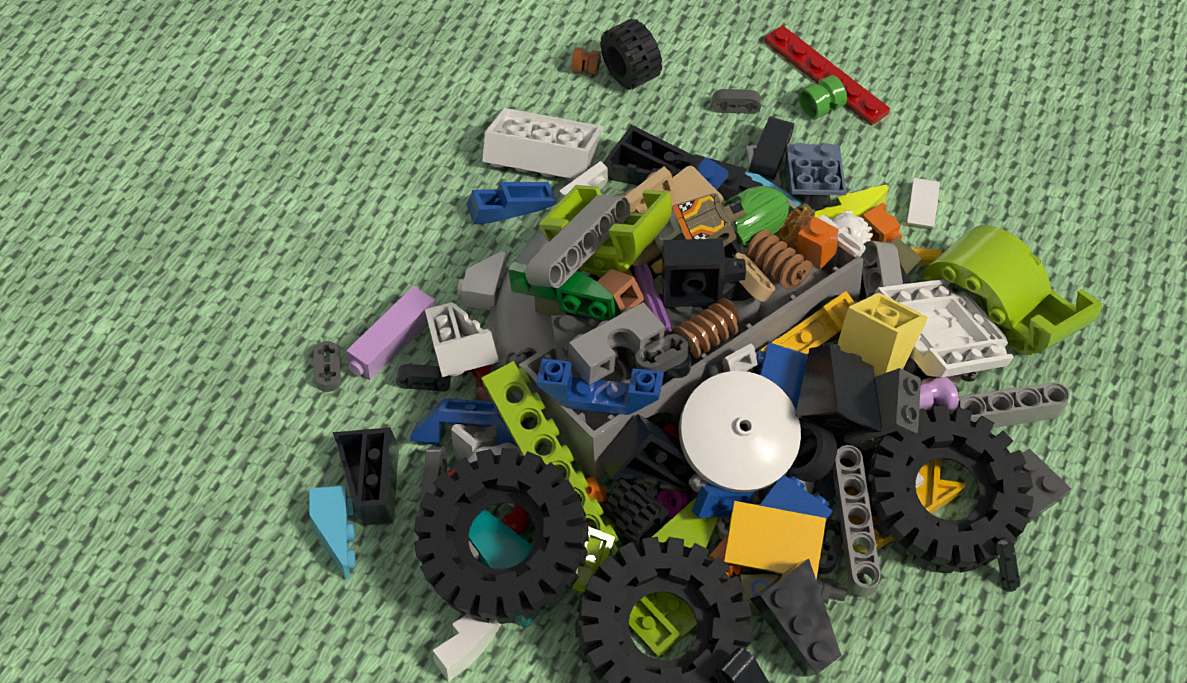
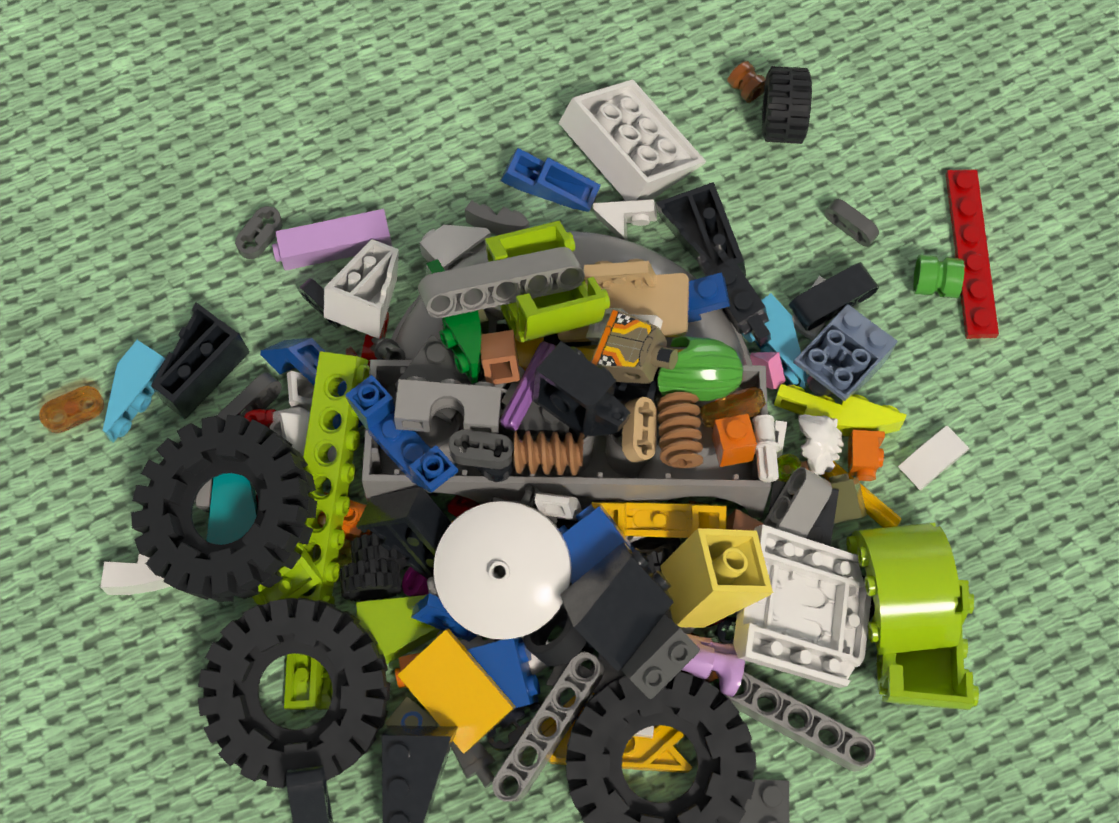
camera: 40 degrees right, 15 degrees up
none -> clear orange plate [39,386,104,433]
none -> light grey slope [465,200,529,235]

